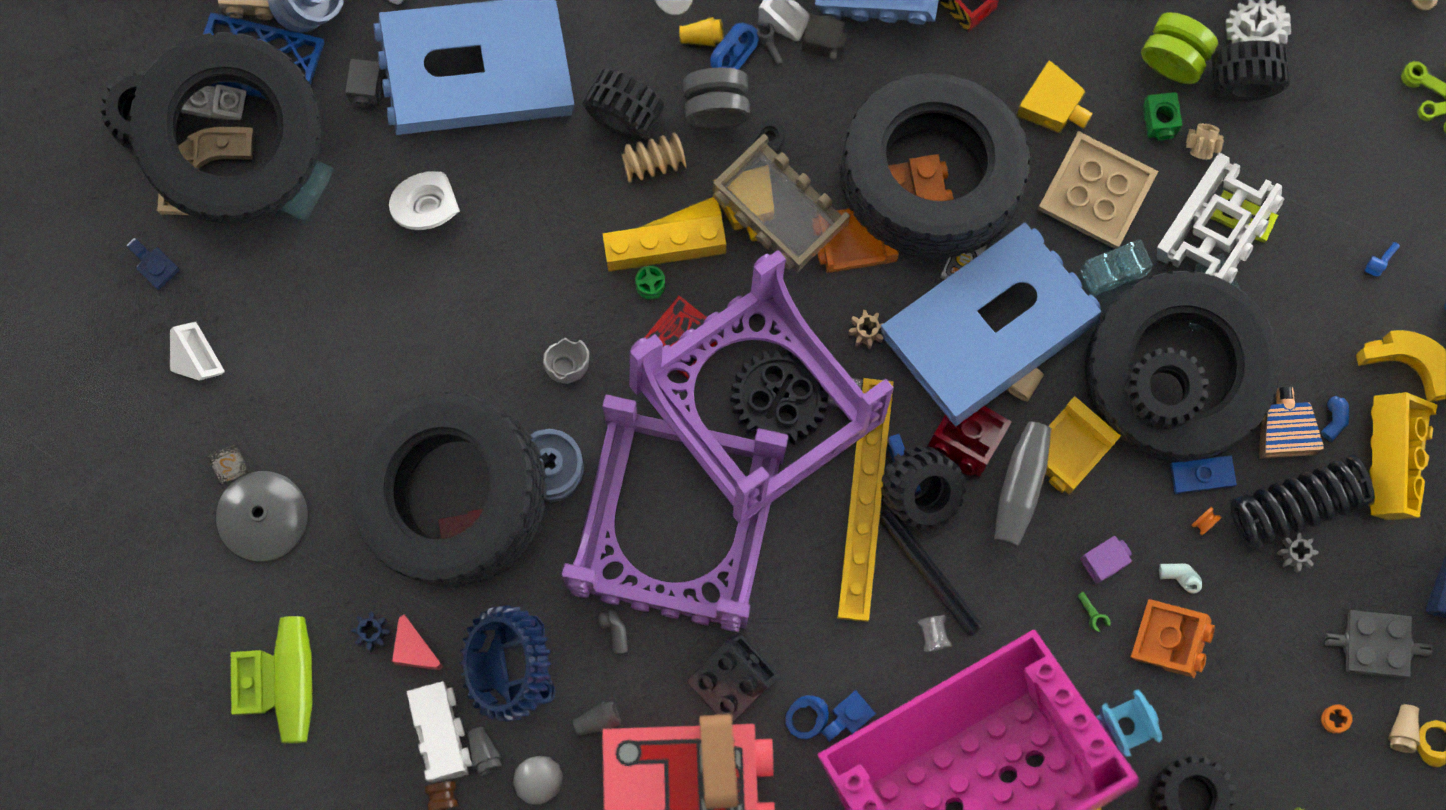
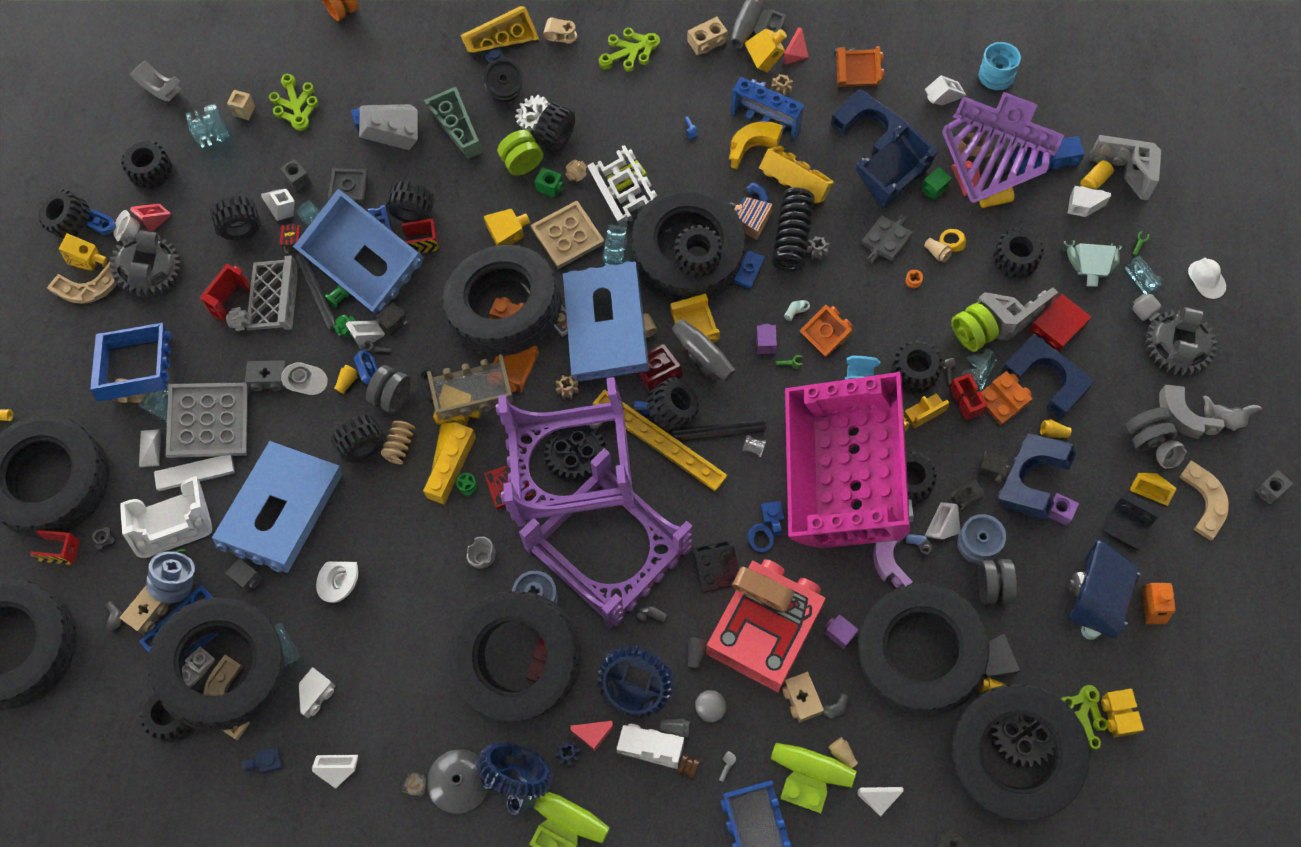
camera: 55 degrees left, 10 degrees down
orange bush [1192,506,1222,536] -> none
none -> white slope [299,667,335,719]
none -> dark blue piece [476,742,554,815]

